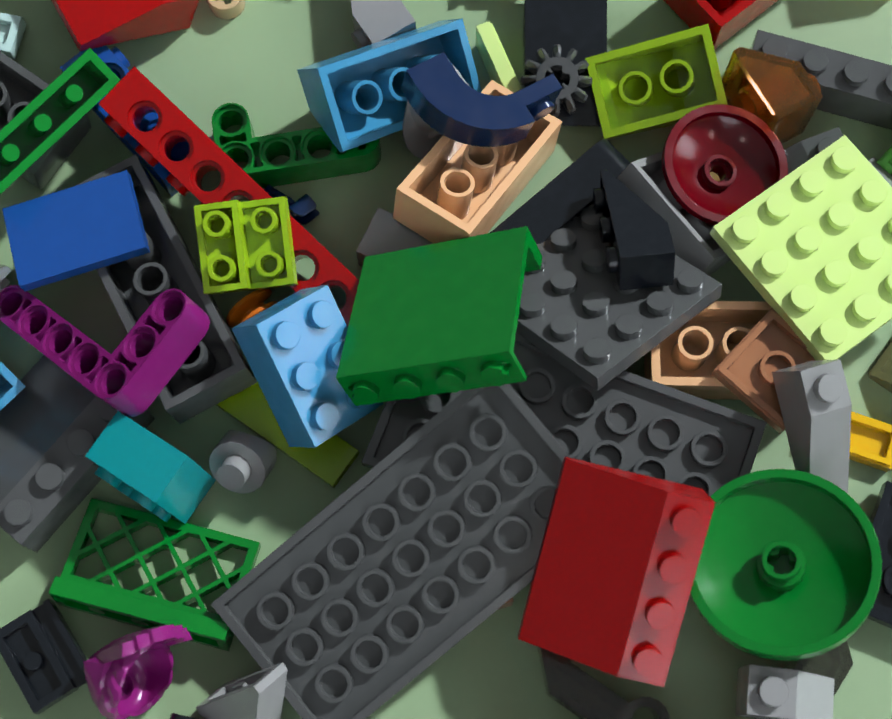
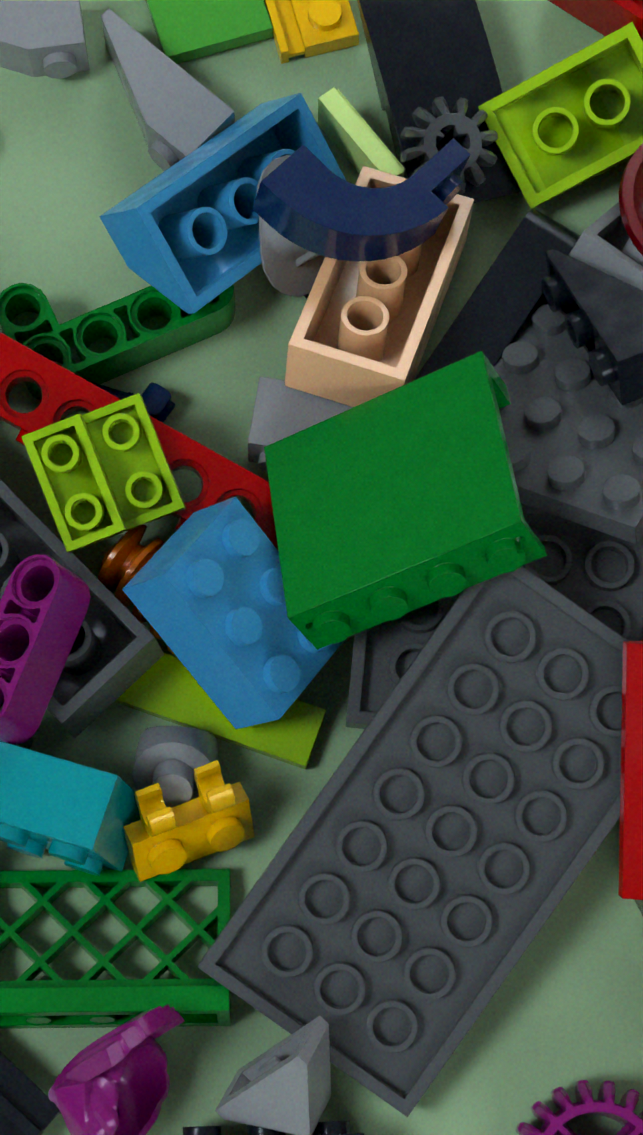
camera: 20 degrees left, 0 degrees up
none -> yellow plate [123,760,255,882]

